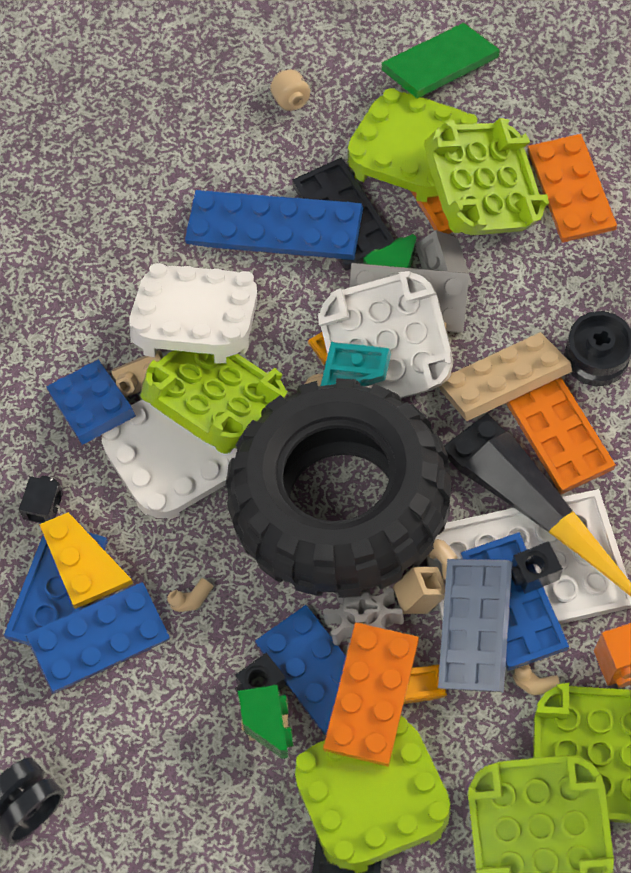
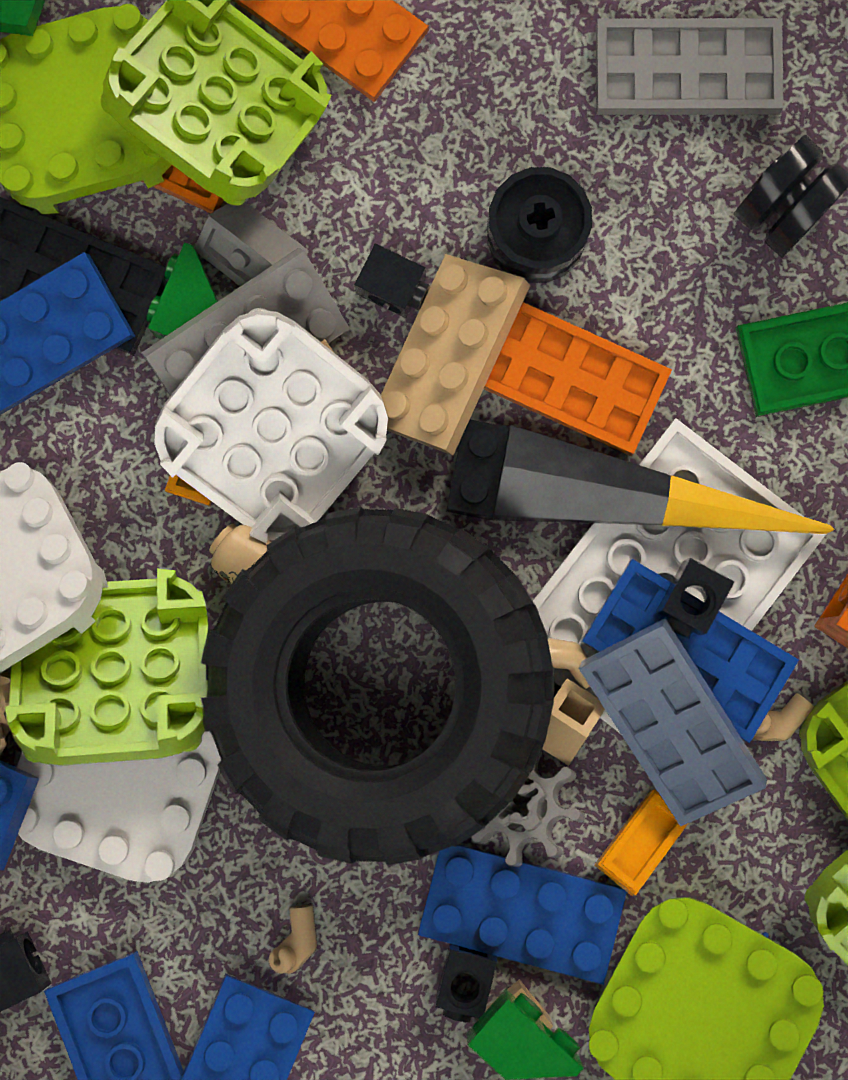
camera: 35 degrees left, 20 degrees up
yellow wing [39,512,133,609] -> none
teal wing [320,342,391,387] -> none
orange plate [323,622,419,767] -> none
none -> black brick [354,243,430,318]

